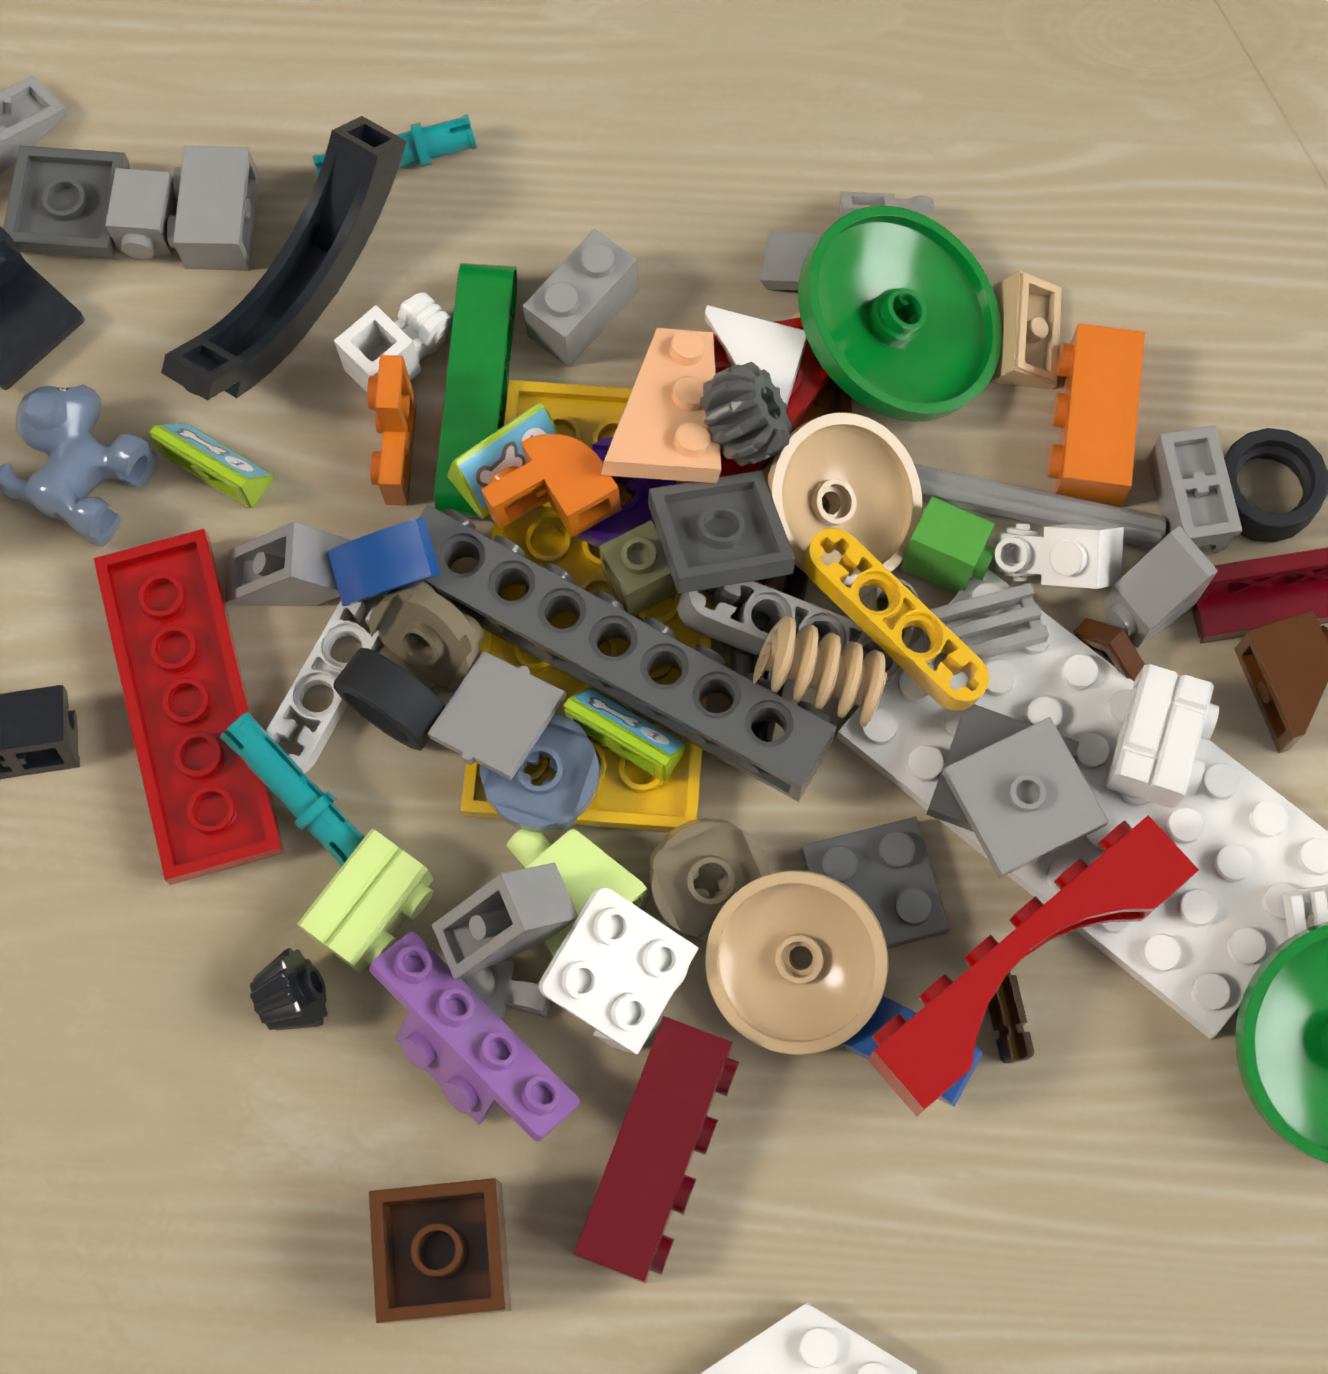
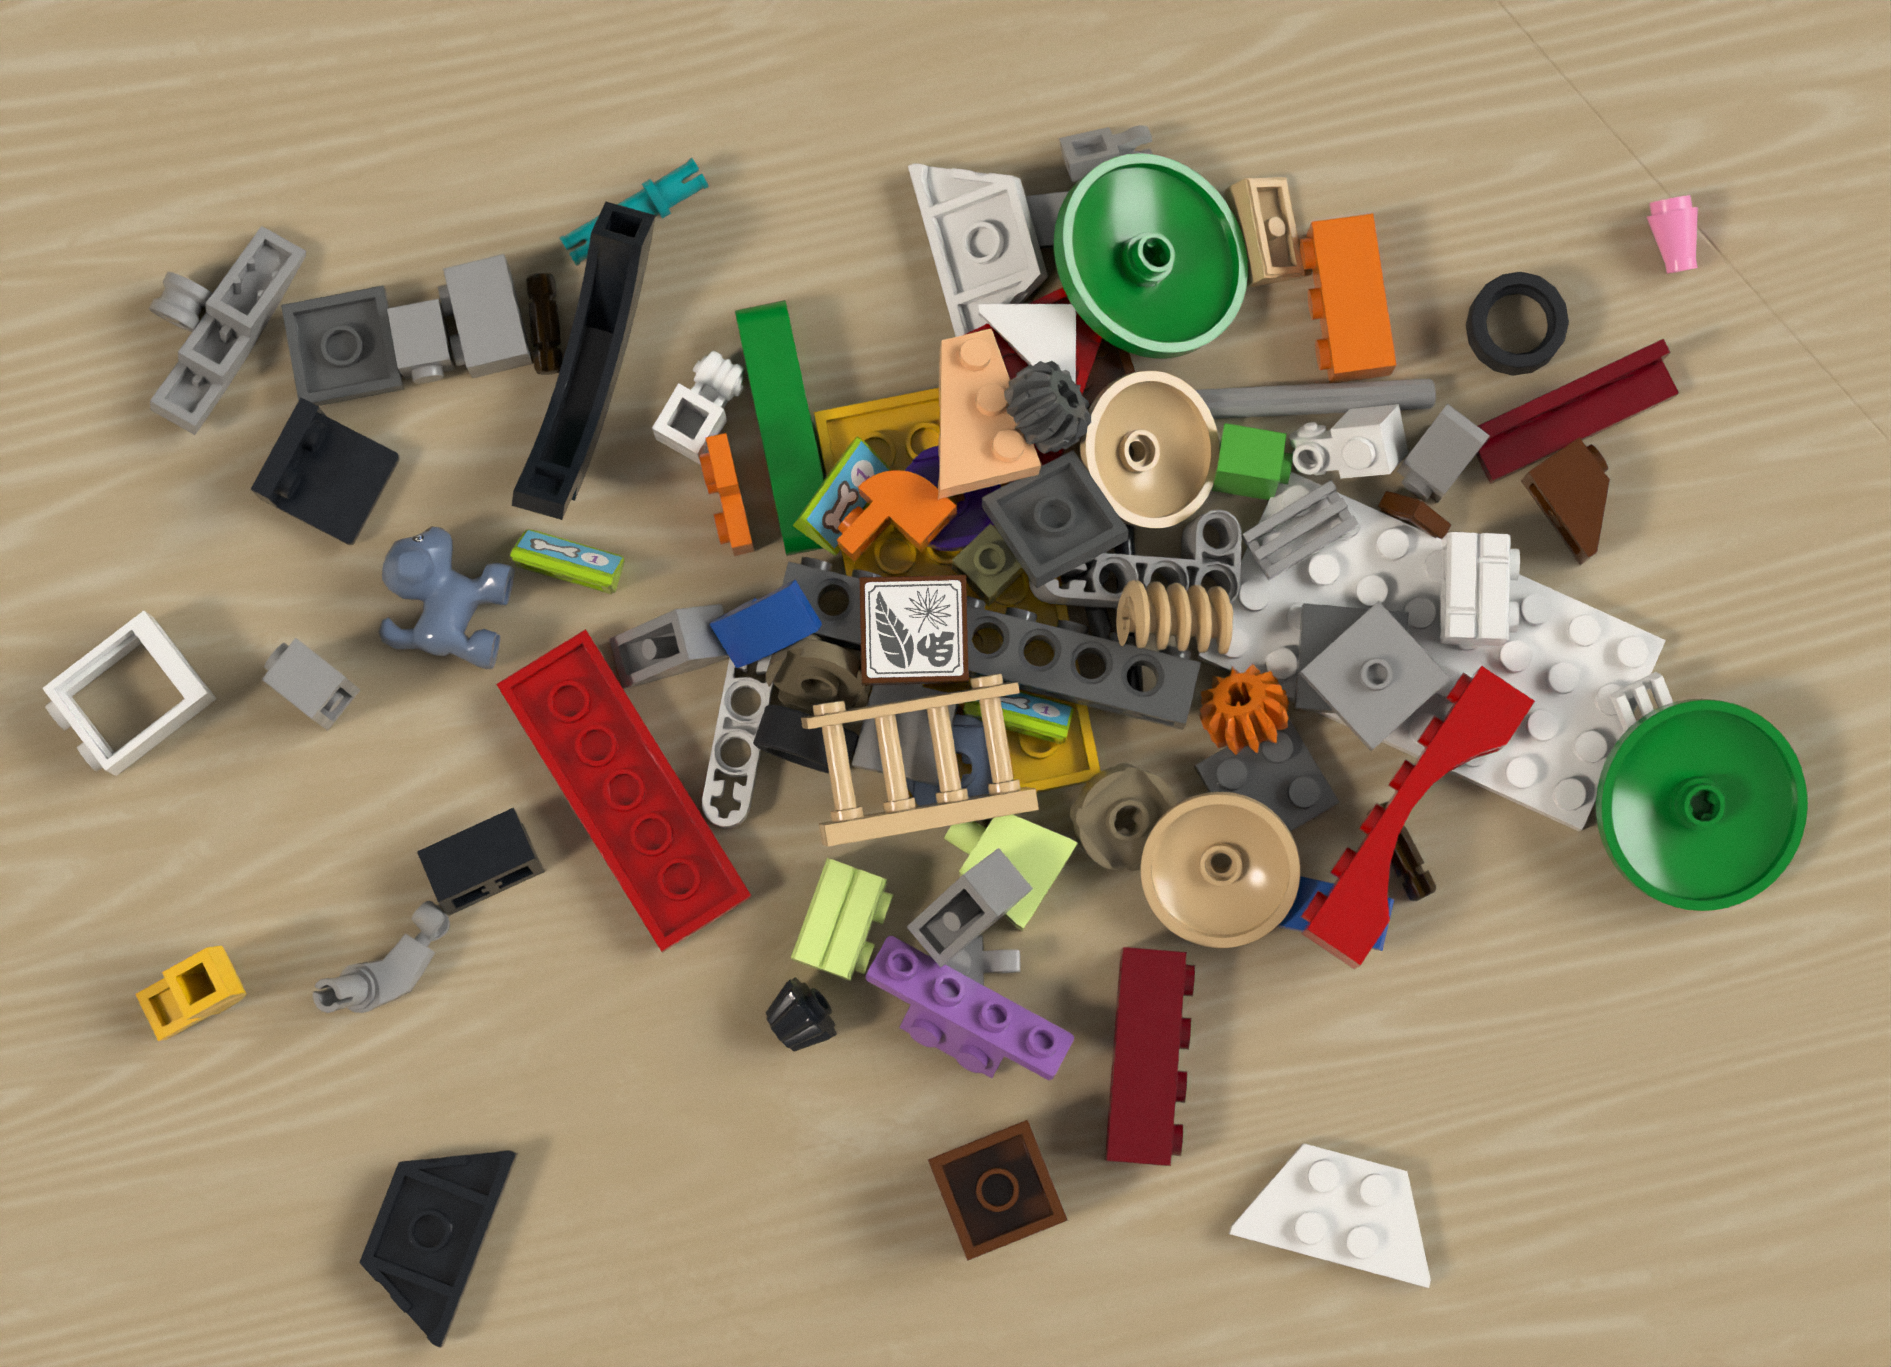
camera: 20 degrees left, 10 degrees up
teal pin [220,712,365,867] -> none
light grey brick [523,228,639,367] -> none
white bracket [539,888,699,1055] -> none
yellow beam [803,528,989,711] -> none
light grey hinge [1147,425,1243,553] -> none
none -> dark brown axle [526,273,563,375]
none -> tan fence [801,673,1039,847]
none -> tile [859,575,969,686]
none -> white wing [908,163,1048,337]
none -> orange gear [1199,664,1290,755]

